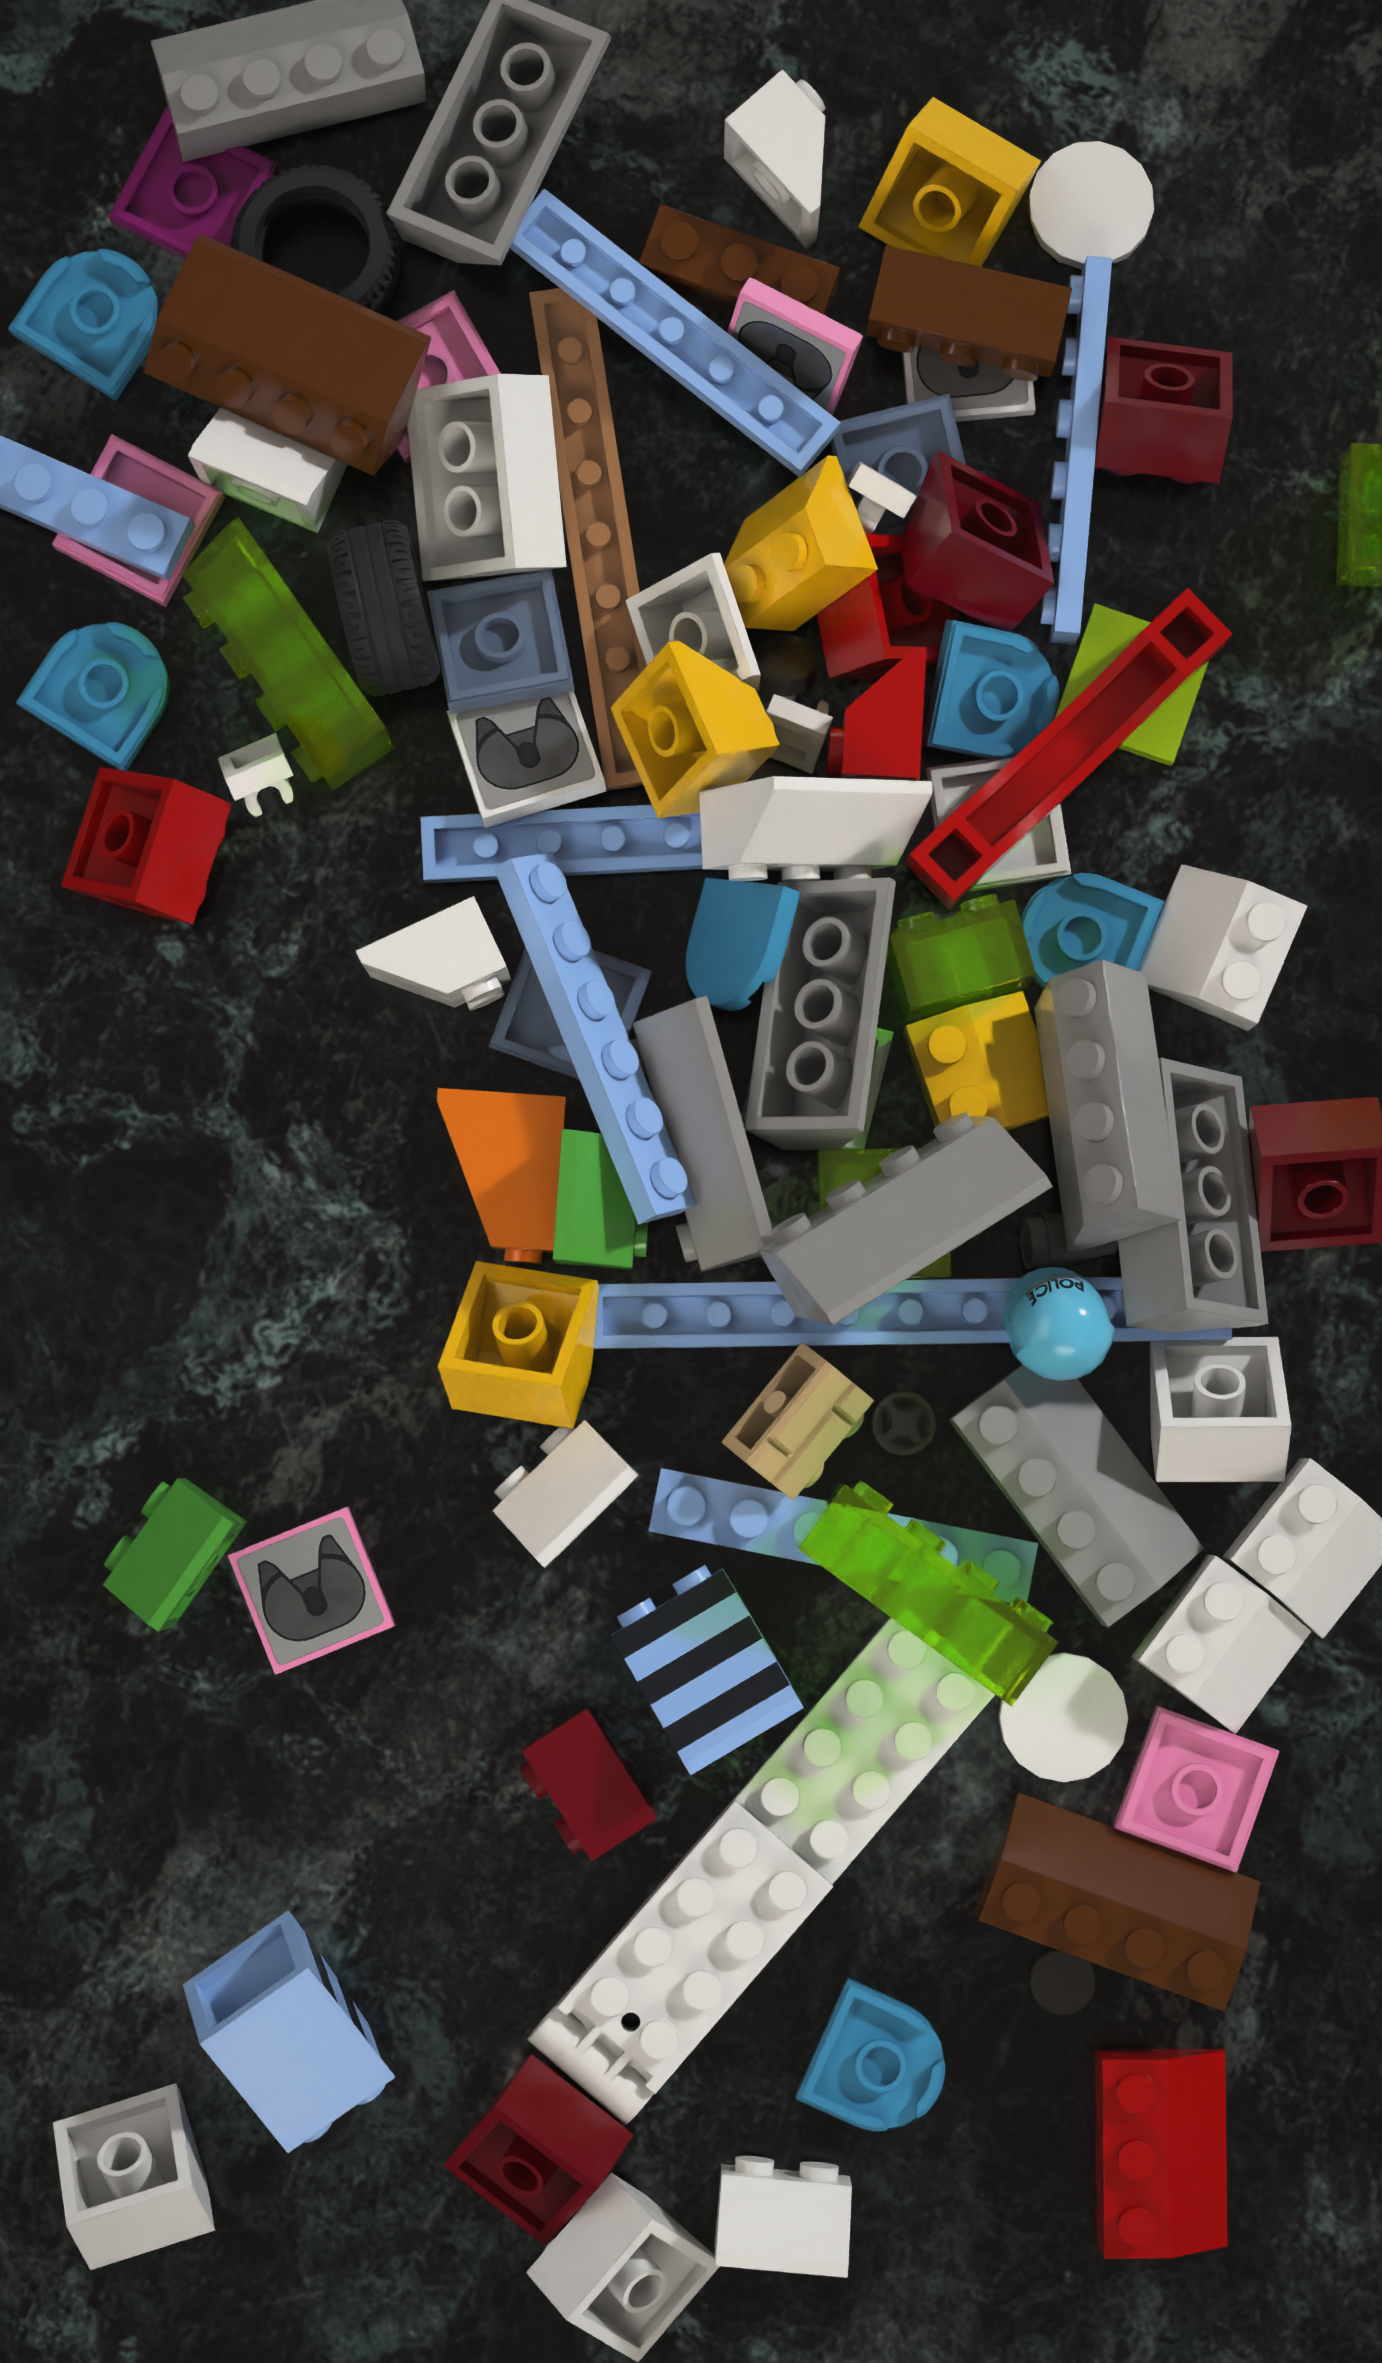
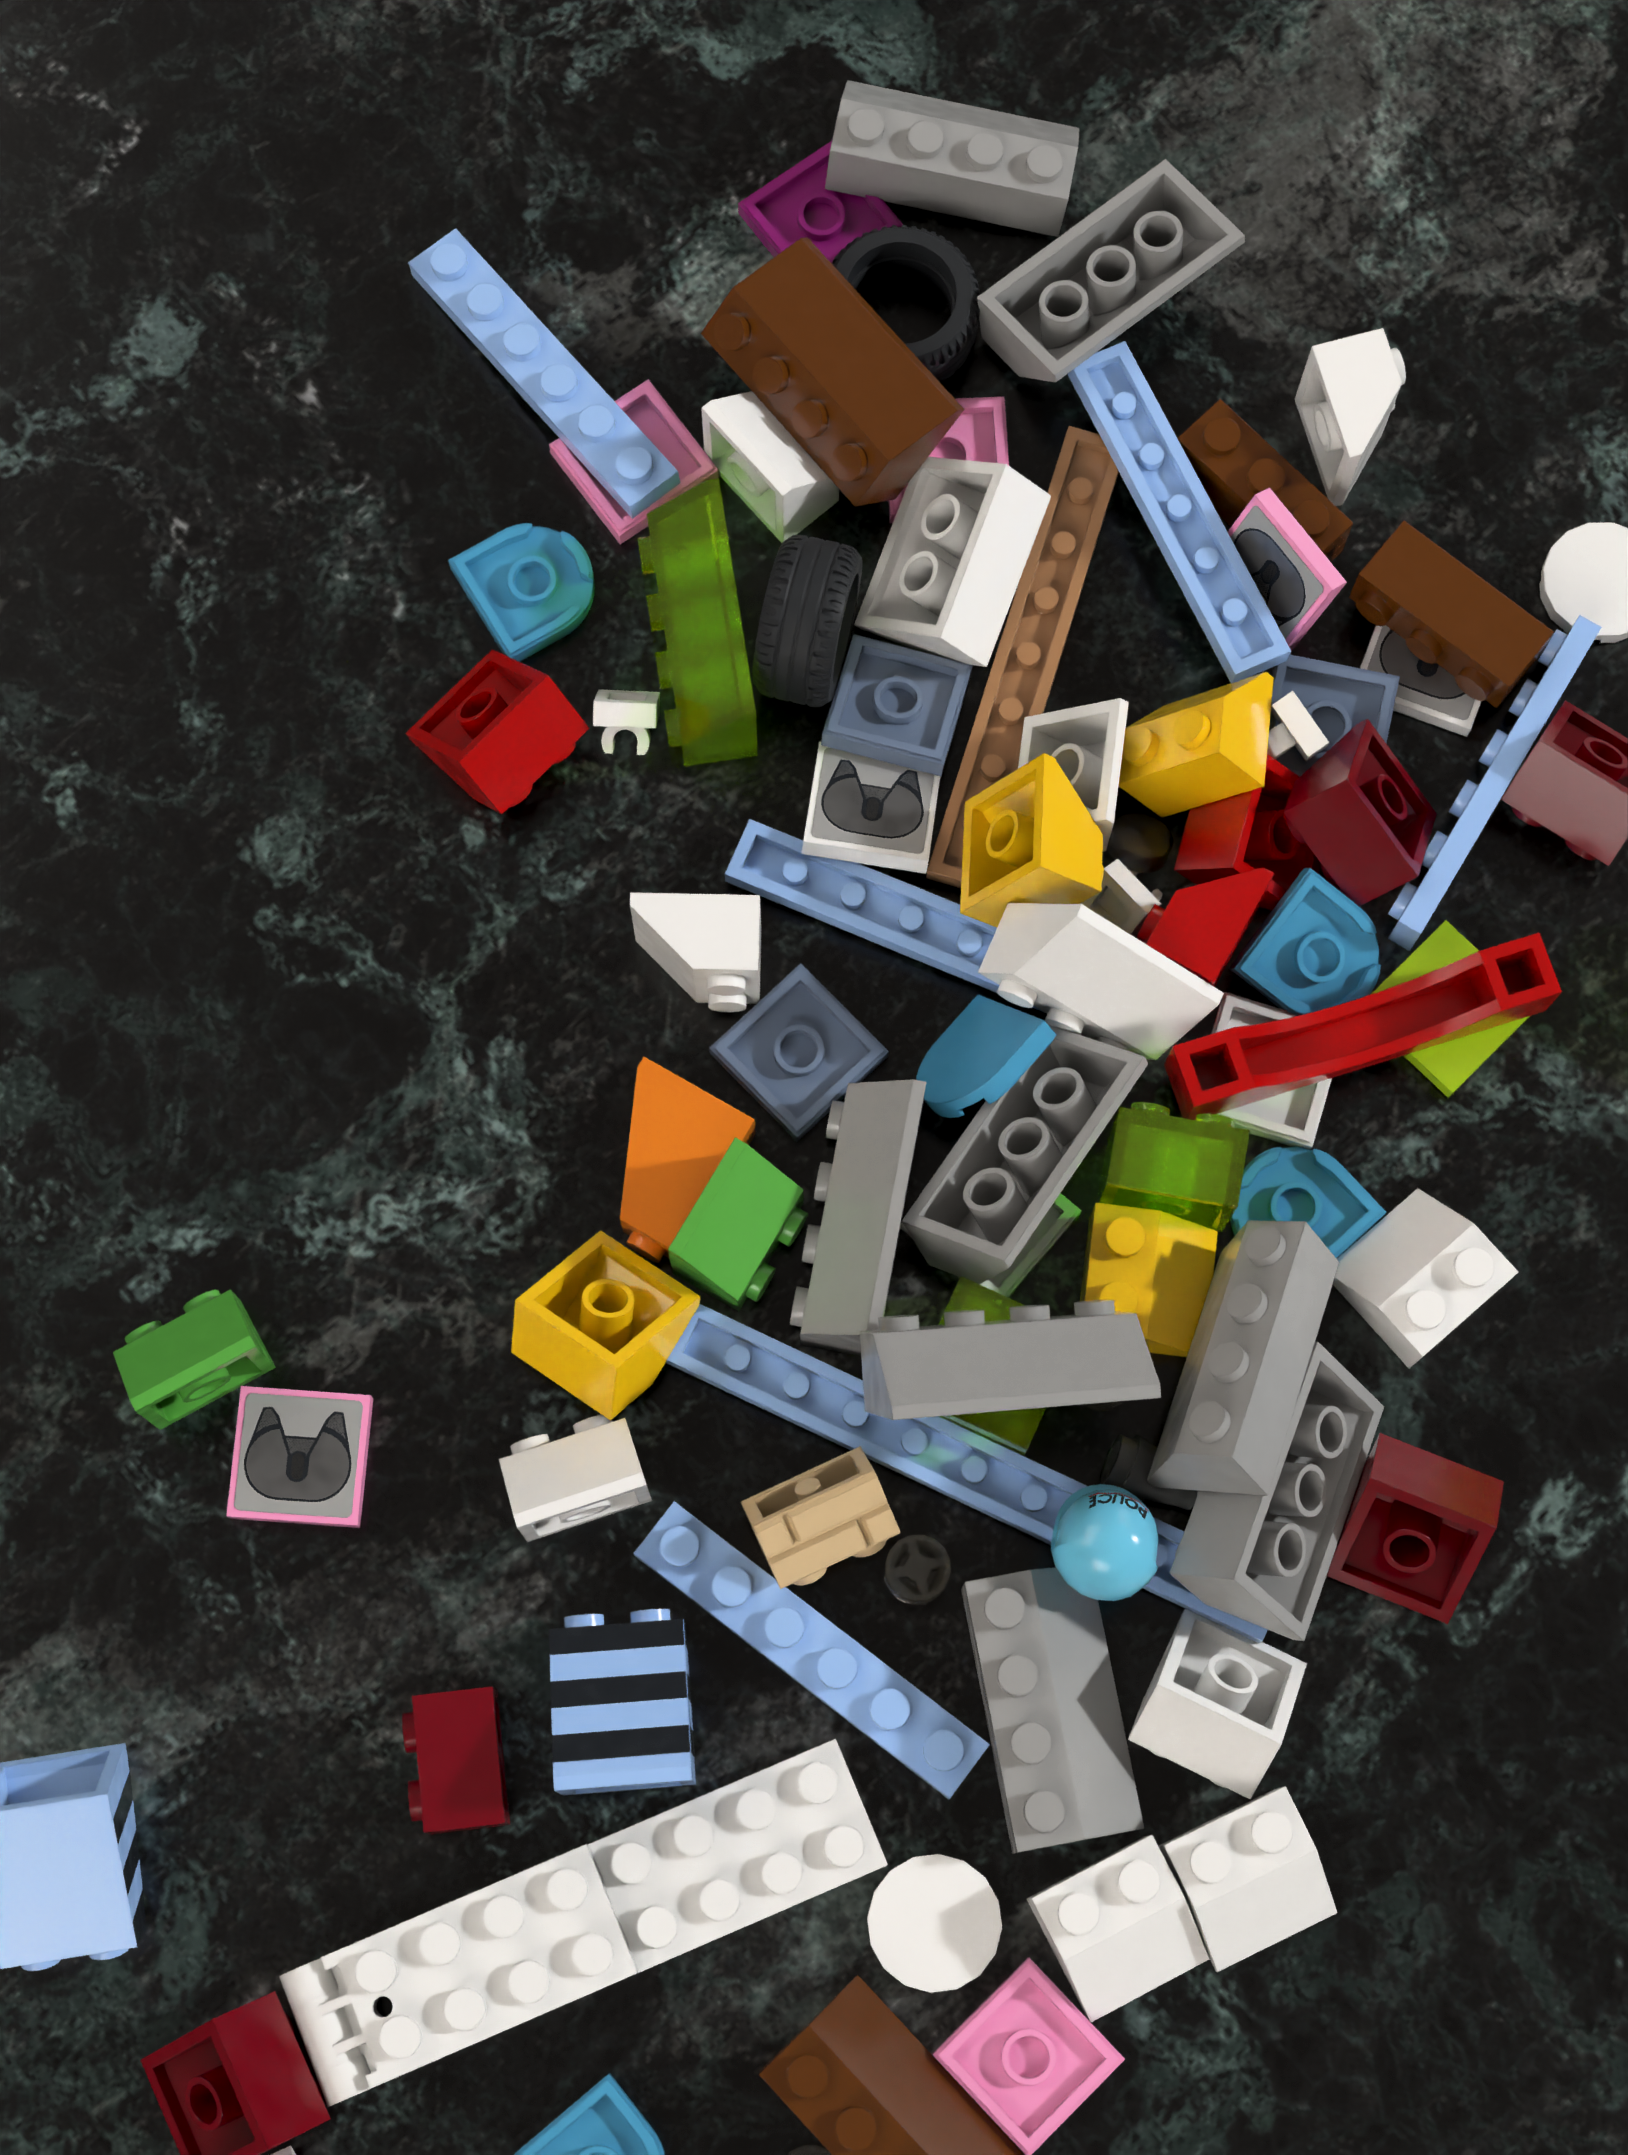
camera: 25 degrees right, 10 degrees down
dark azure tile [8,249,160,401] -> none
light blue plate [494,852,697,1224] -> none
clear neon green brick [795,1480,1059,1707] -> none
yellow slope [858,97,1041,267] -> none

